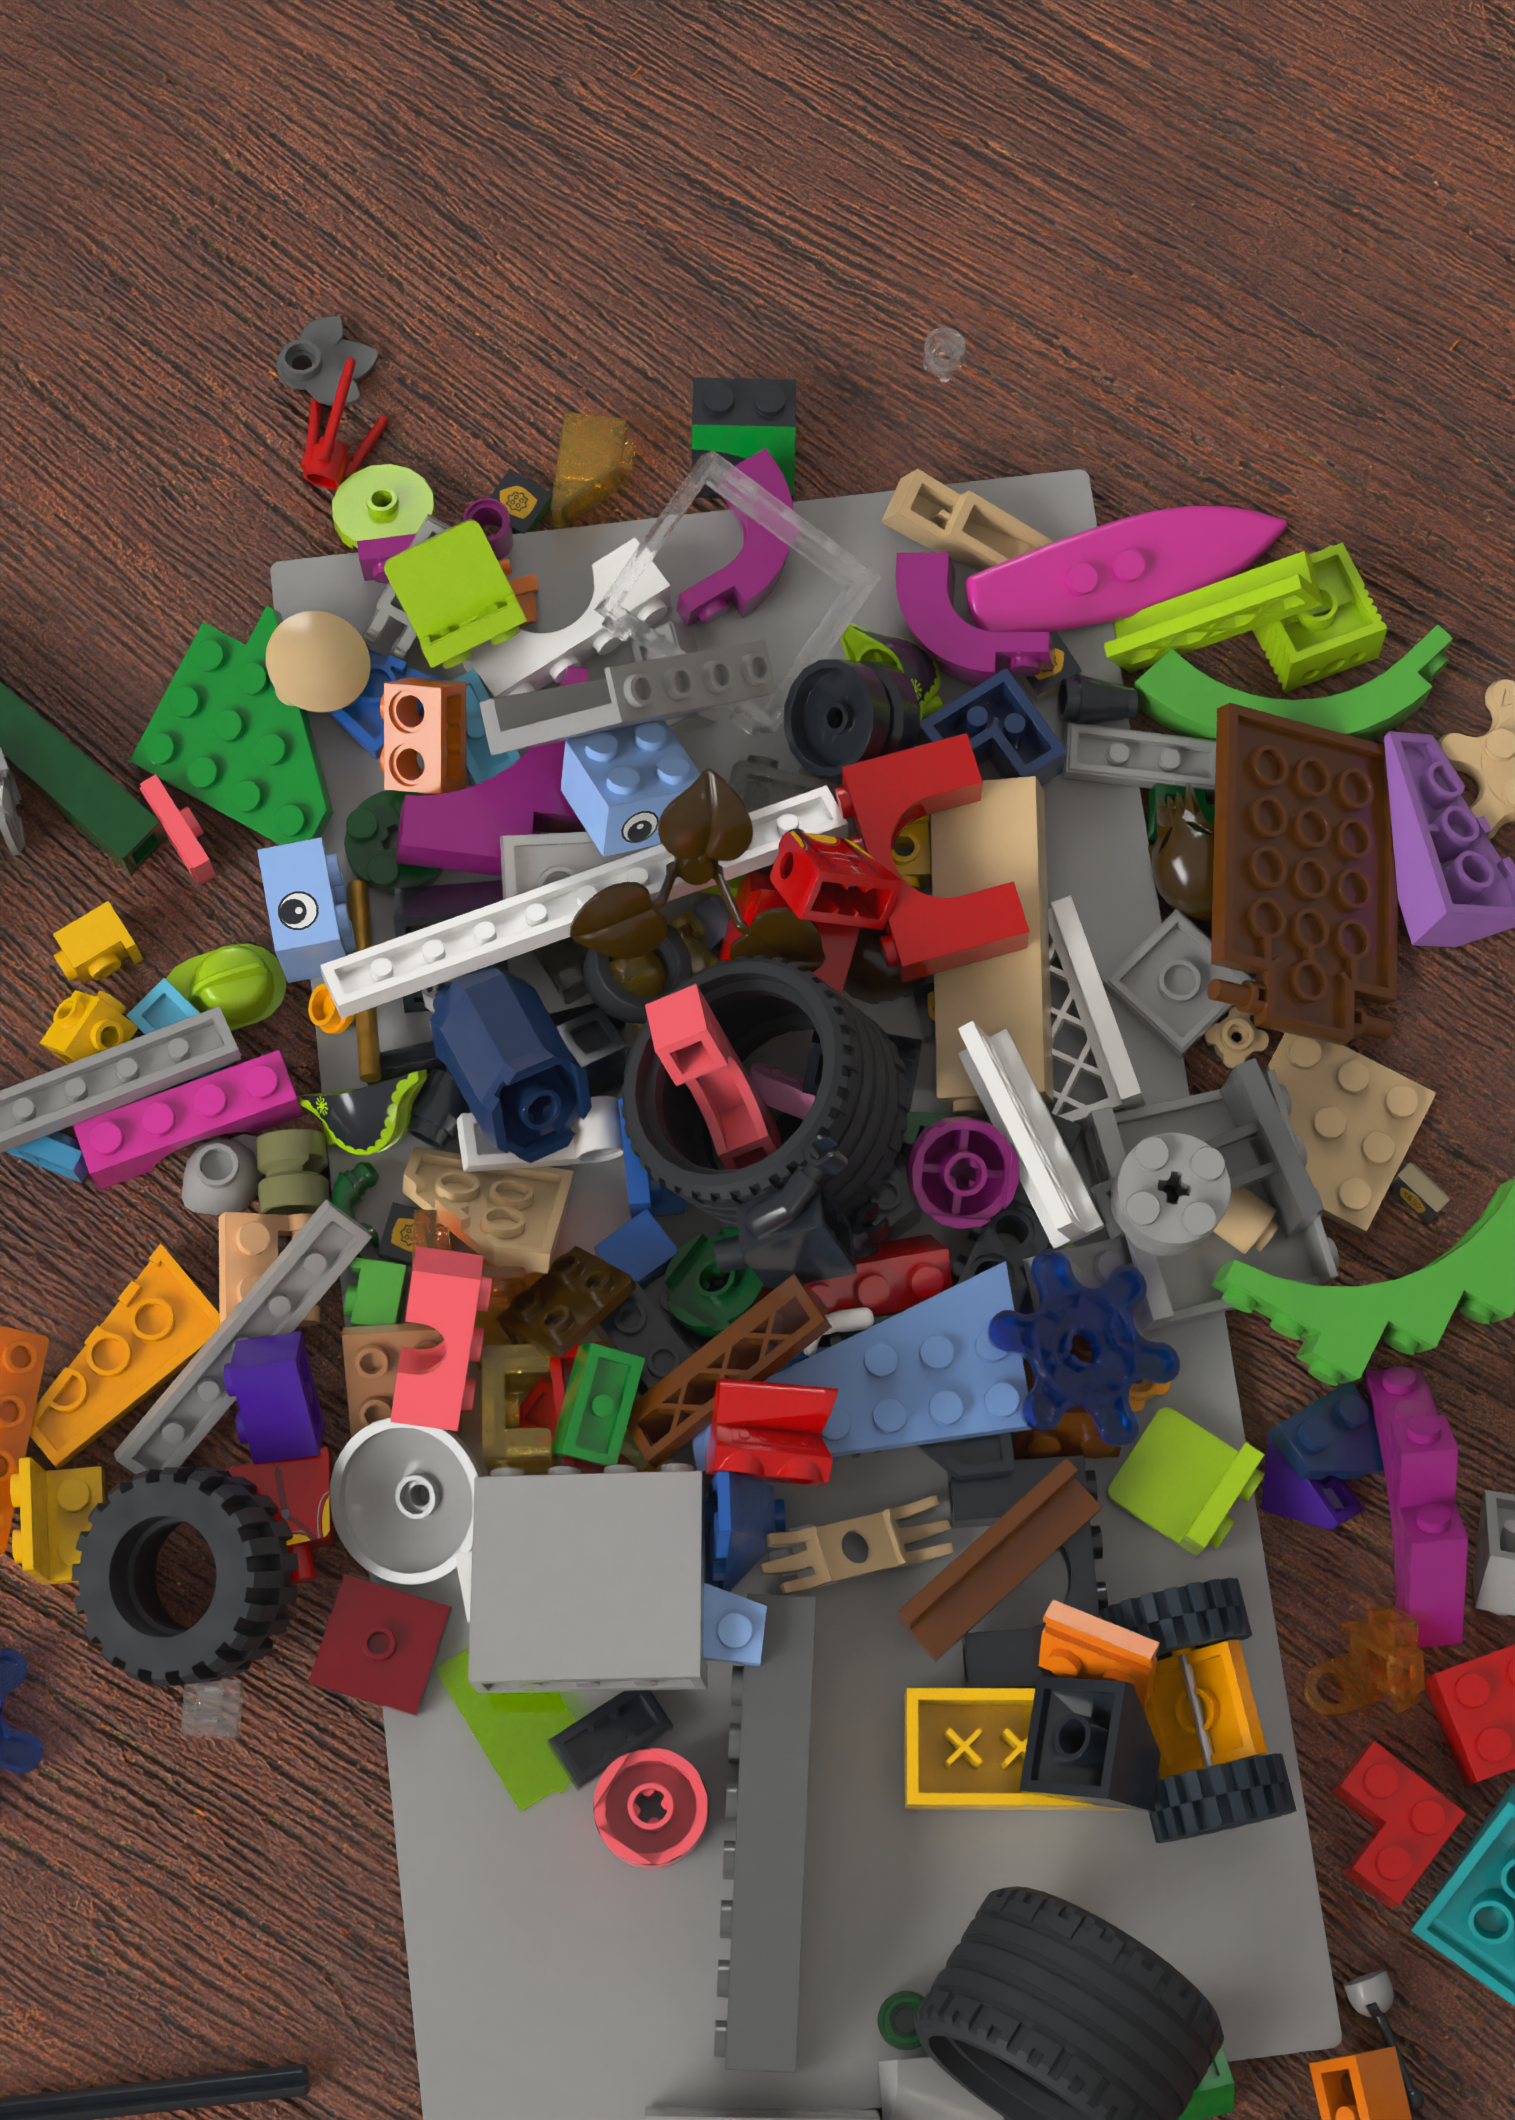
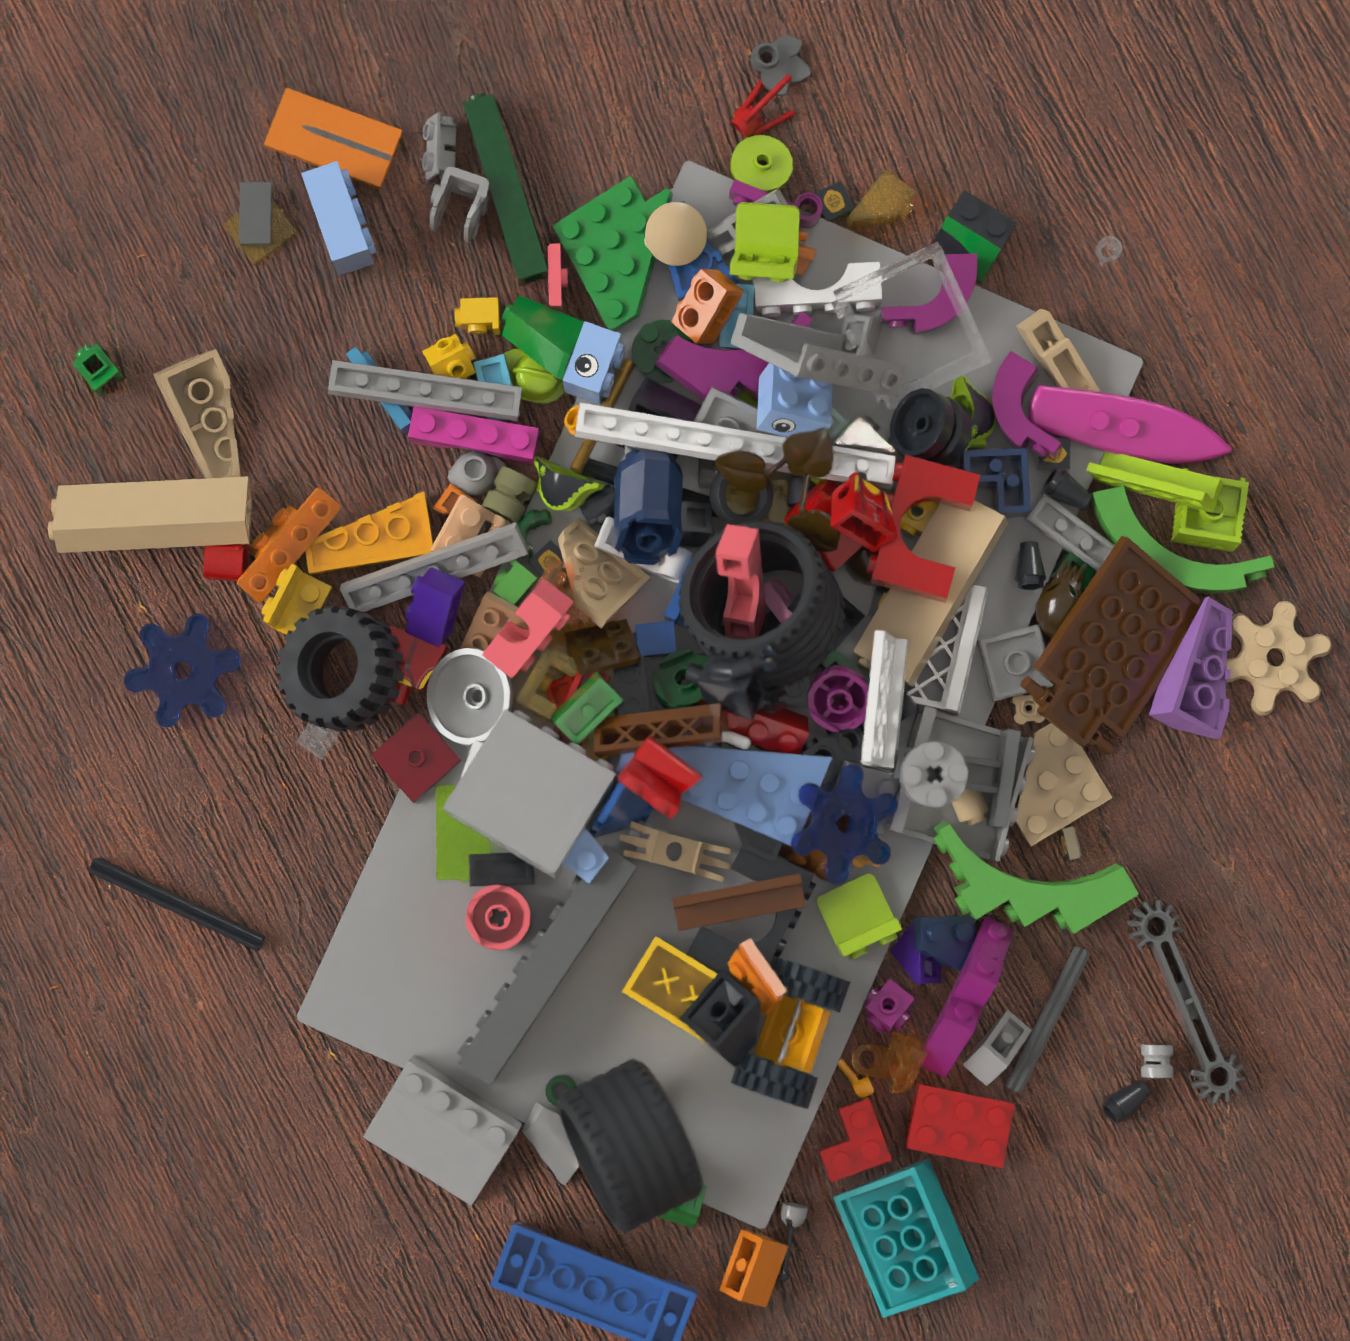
camera: 30 degrees right, 10 degrees up
none -> orange tile [432,483,477,516]
none -> green slope [501,295,584,380]
none -> light orange hand [837,1059,874,1098]
none -> magenta brick [864,979,915,1035]
none -> black cone [1015,541,1046,590]

